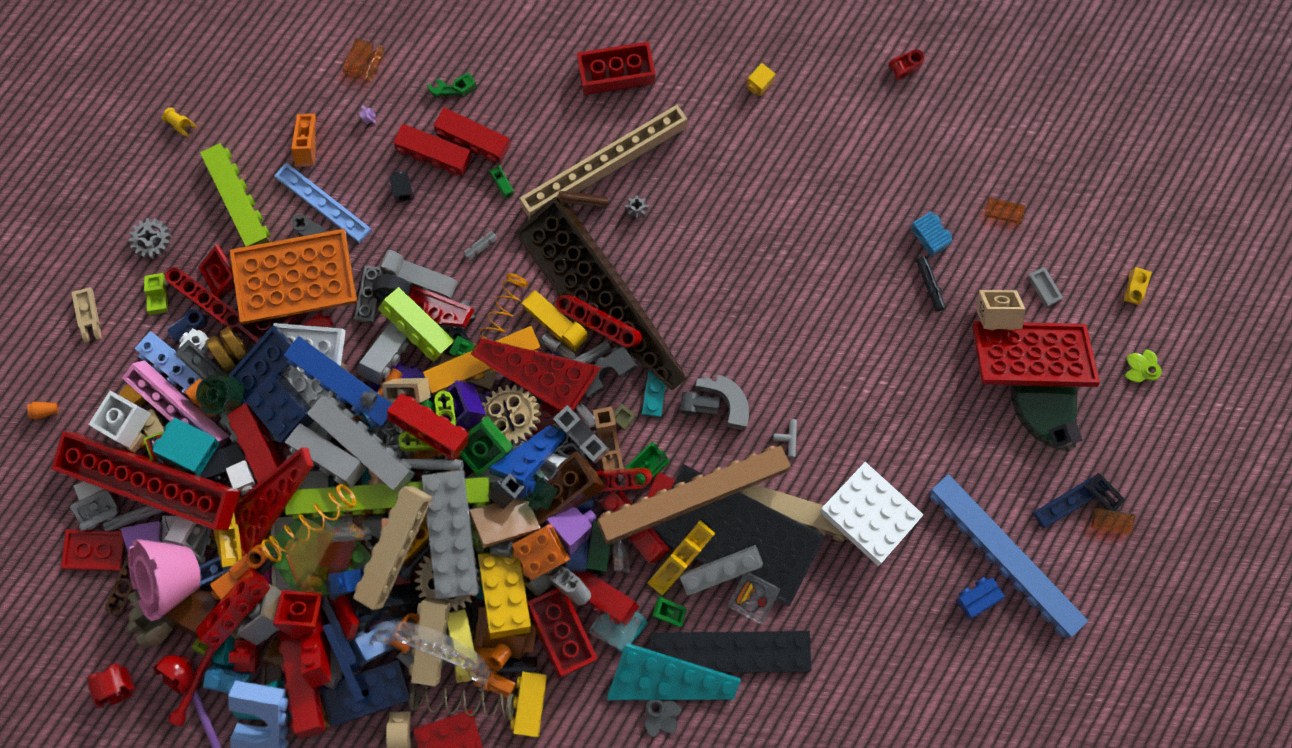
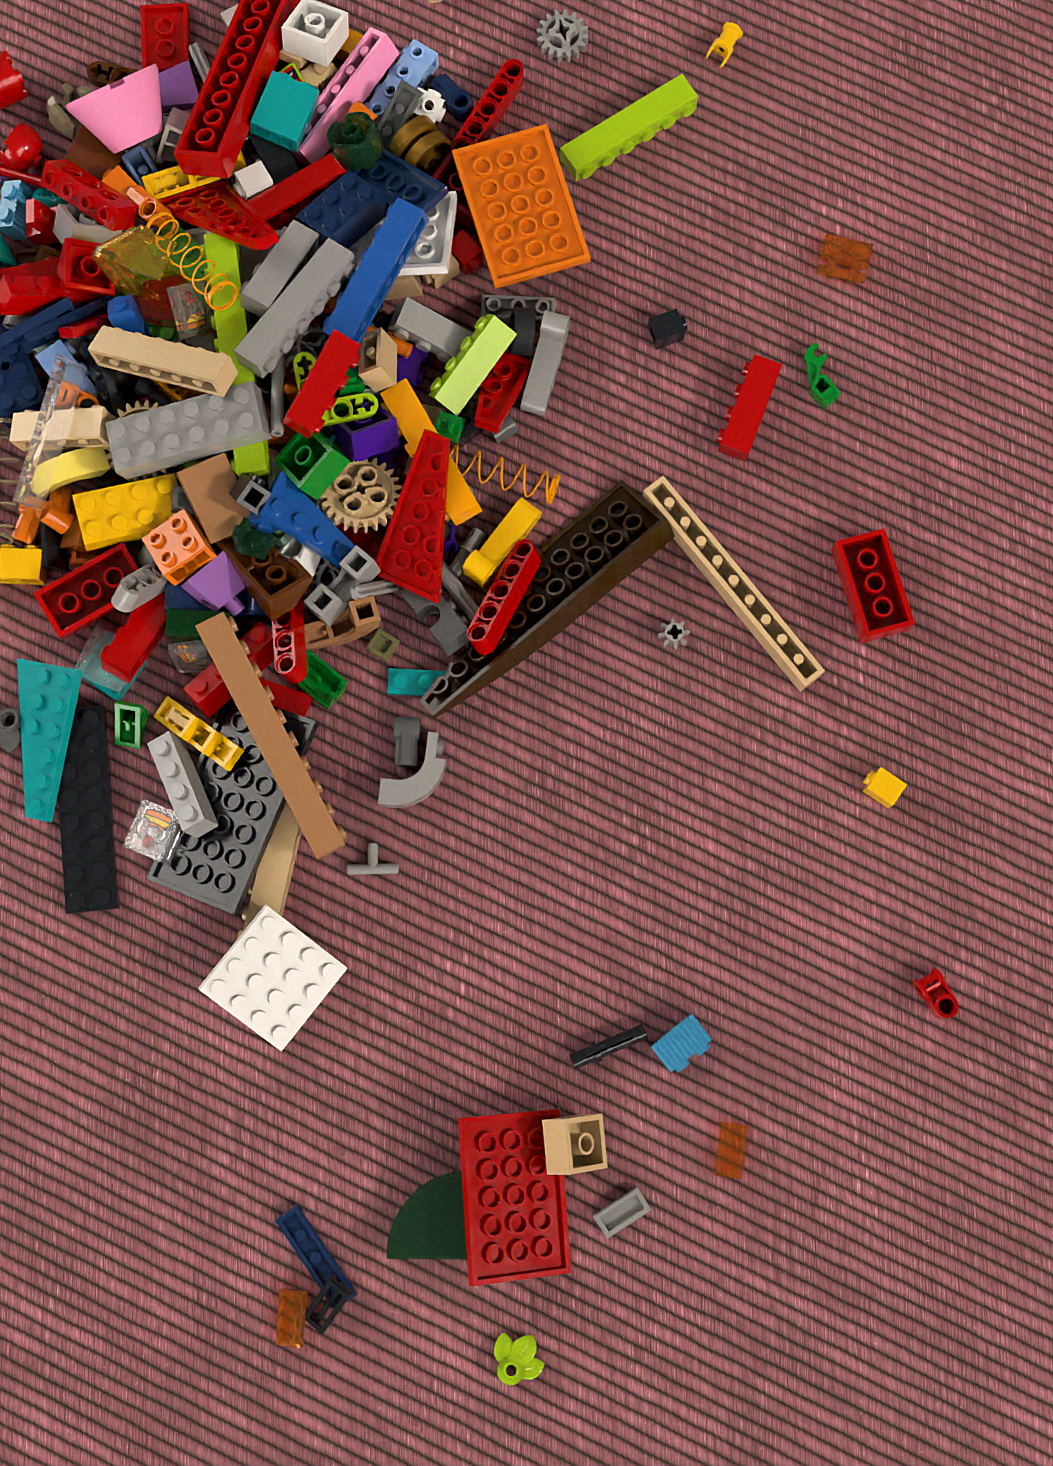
camera: 90 degrees right, 5 degrees up
light grey bracket [70,489,120,531] -> none
lime slope [144,273,168,315] -> none
red slope [198,245,235,297] -> none
light blue tile [274,162,372,244] -> none
orange slope [291,114,316,167] -> none
dark grey piece [292,214,327,237] -> none
lavender plate [359,105,376,124] -> none
dark grey plate [360,390,378,409] -> none
red brick [393,123,472,176] -> none
light grey axle [464,231,497,260] -> none
green bar [488,165,515,199] -> none
reddish brown axle [557,191,609,208] -> none
medium blue brick [928,474,1088,639] -> none
blue brick [956,577,1005,620] -> none
black brick [1049,422,1083,448] -> none
yellow leg [1124,267,1152,305] -> none

